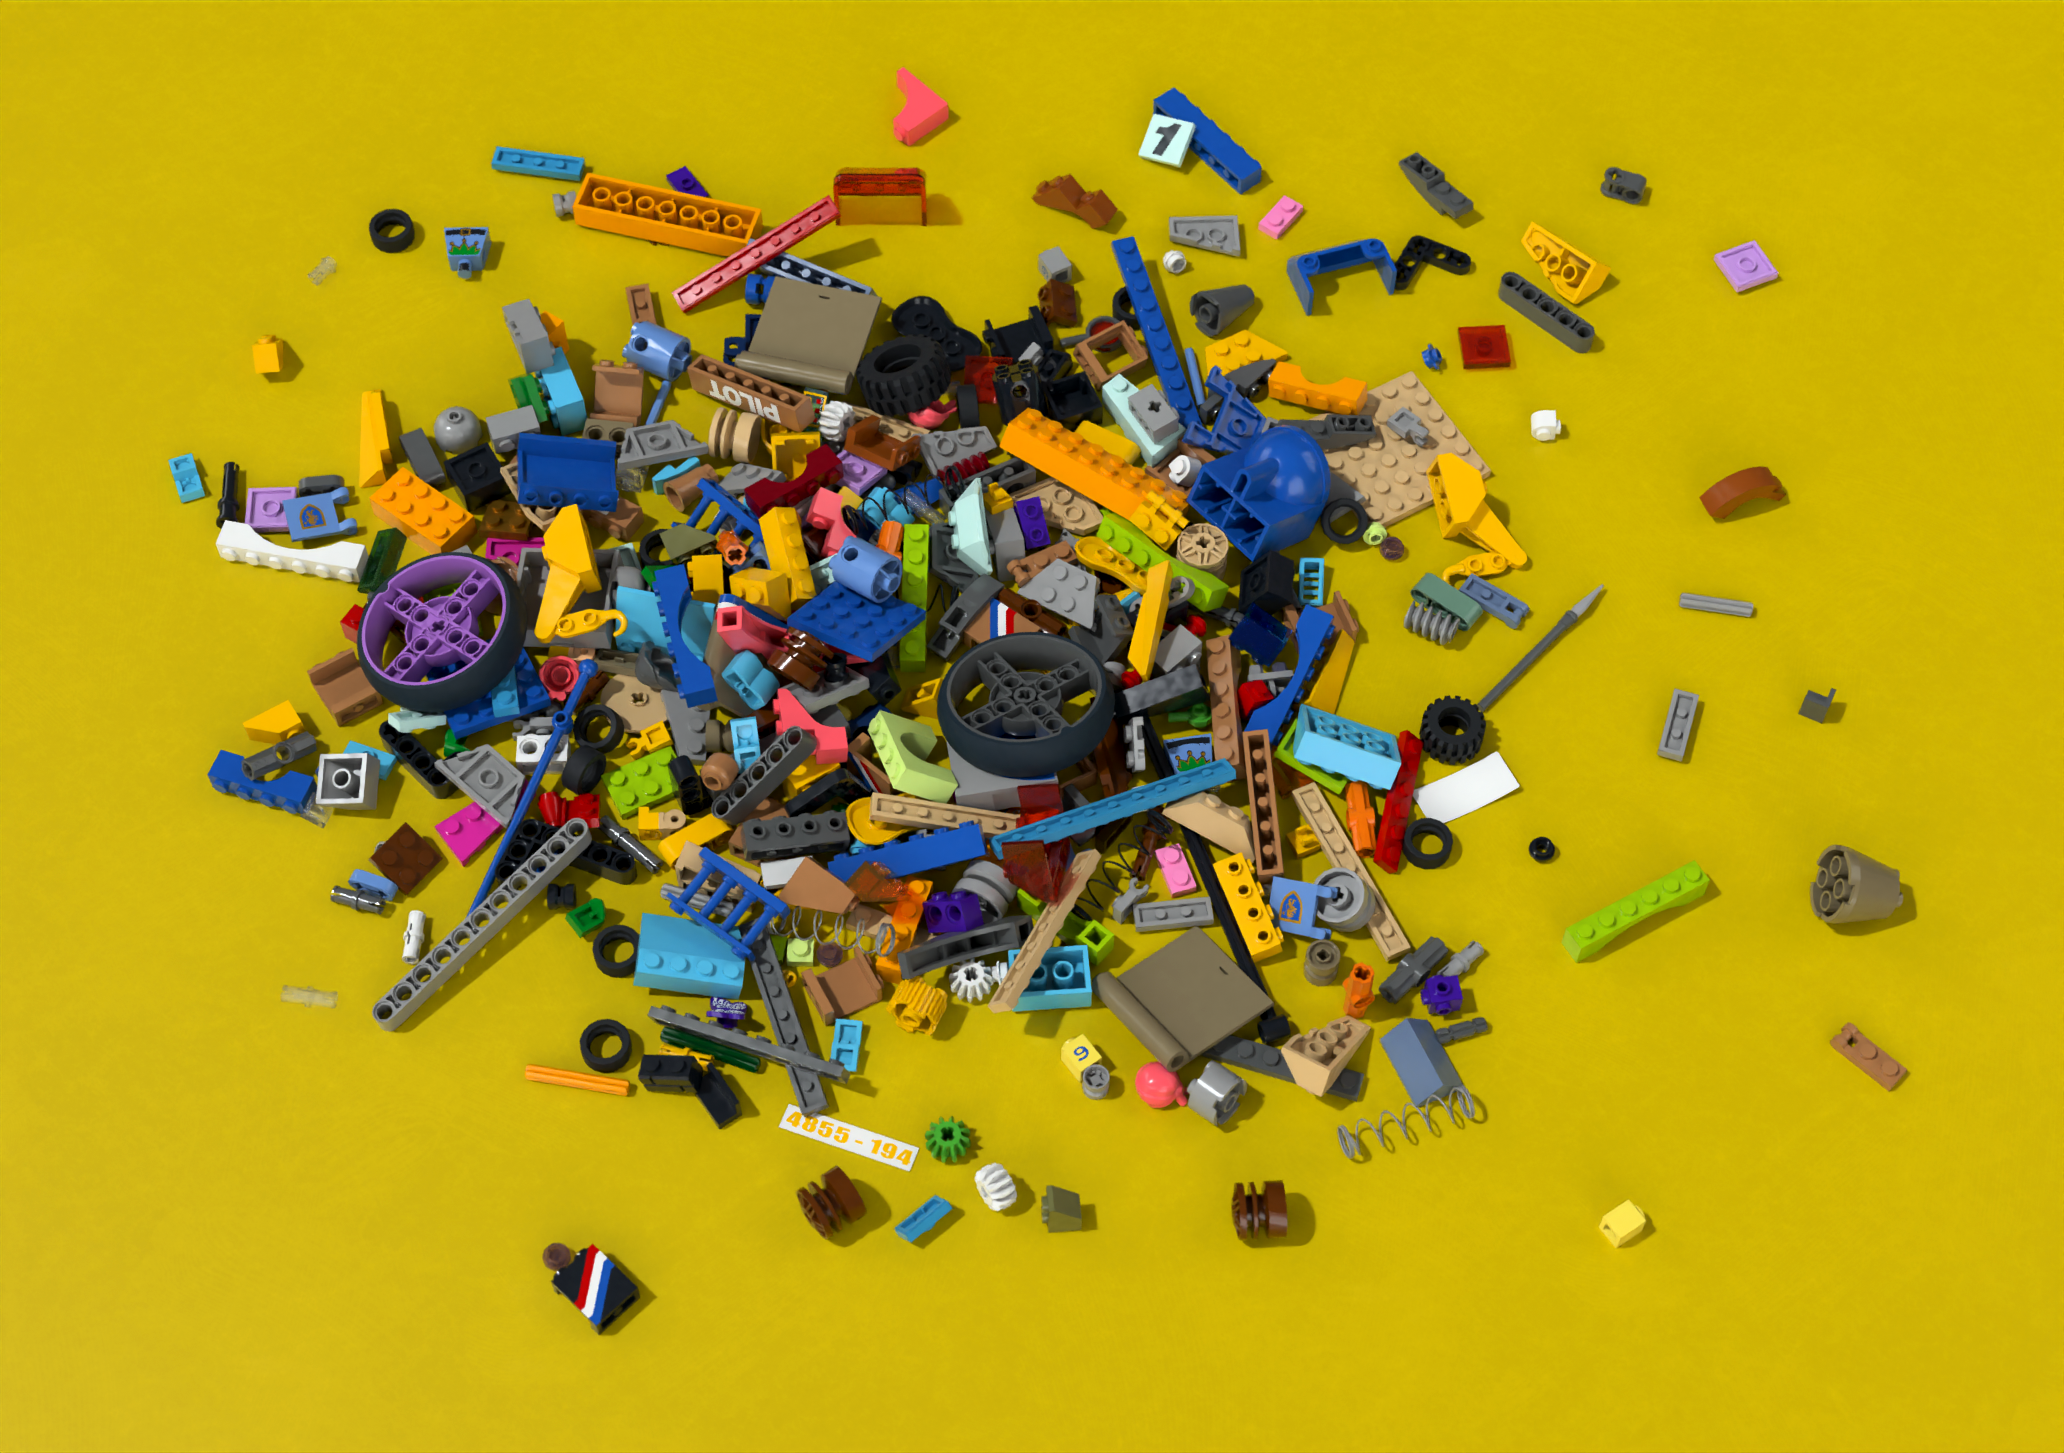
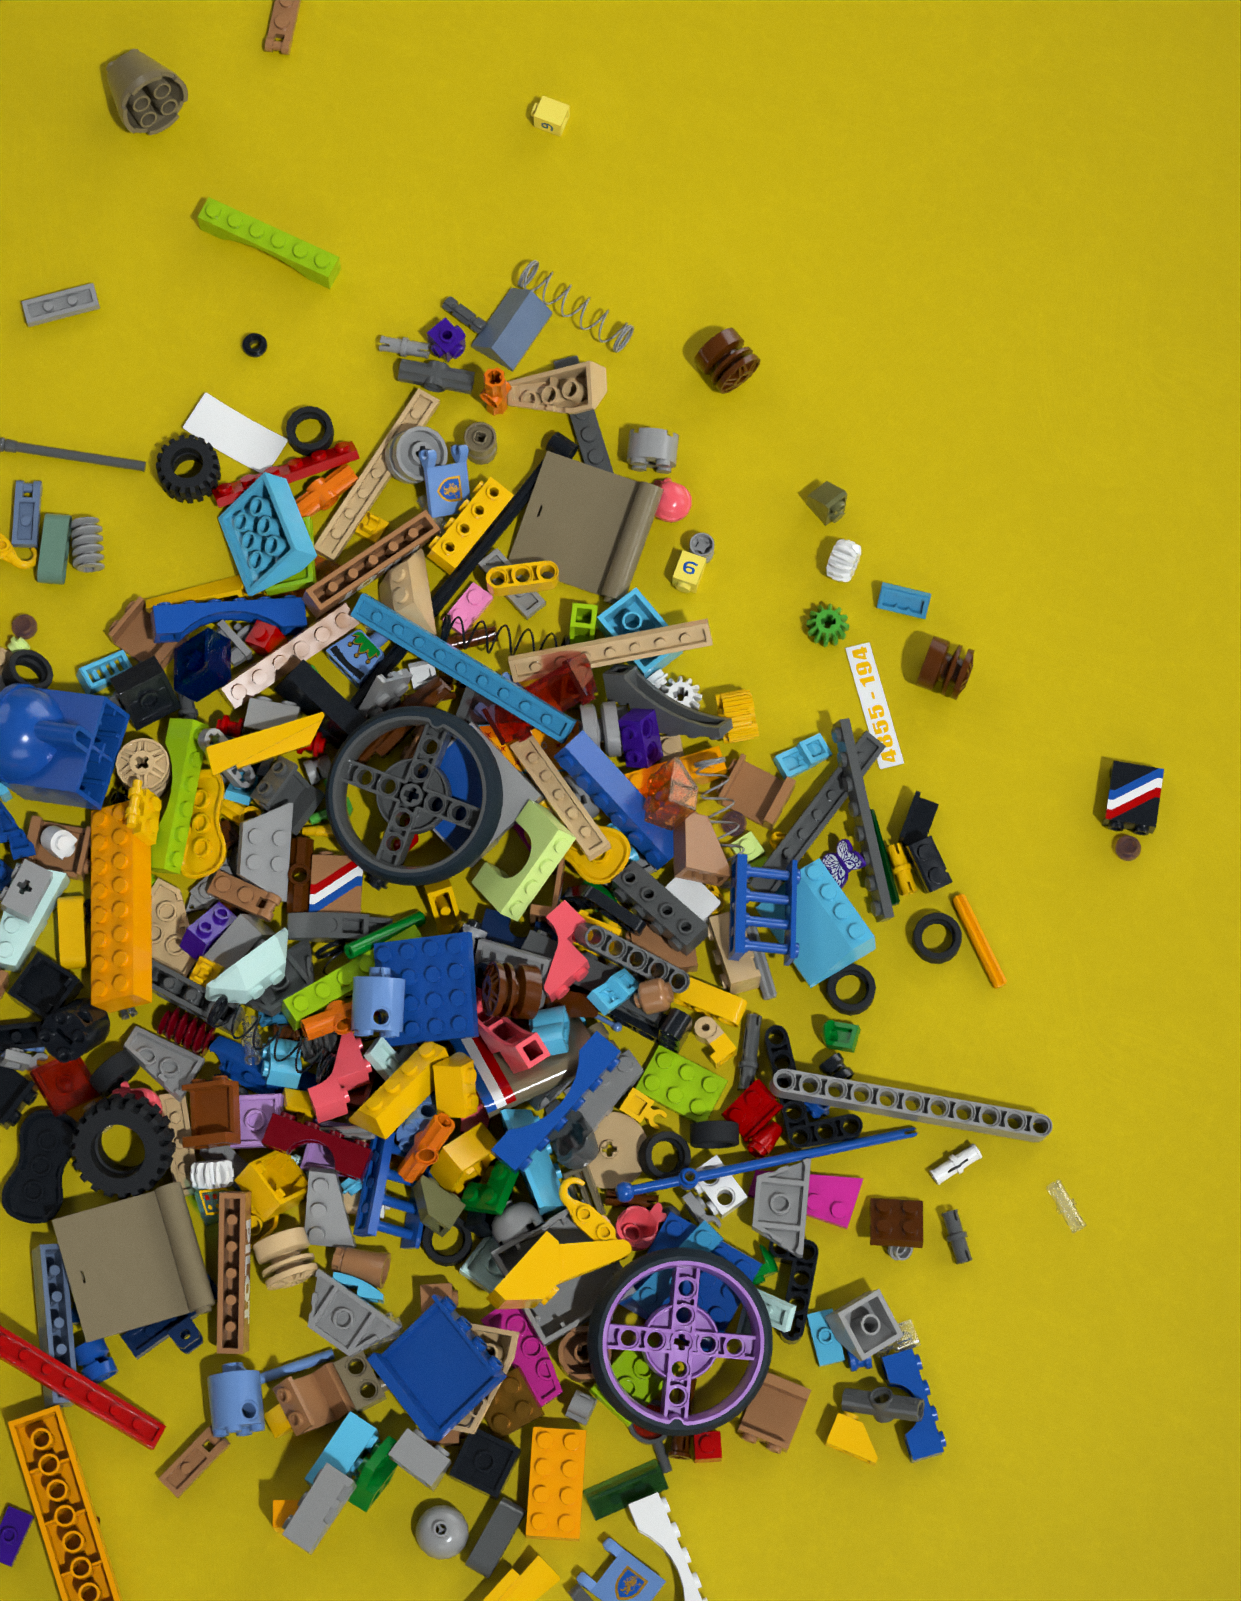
camera: 125 degrees left, 15 degrees up
medium blue beam [348,869,398,901] -> none
light grey plate [1112,877,1149,924] -> none
none -> green piece [344,911,426,959]
none -> yellow beam [486,561,559,596]

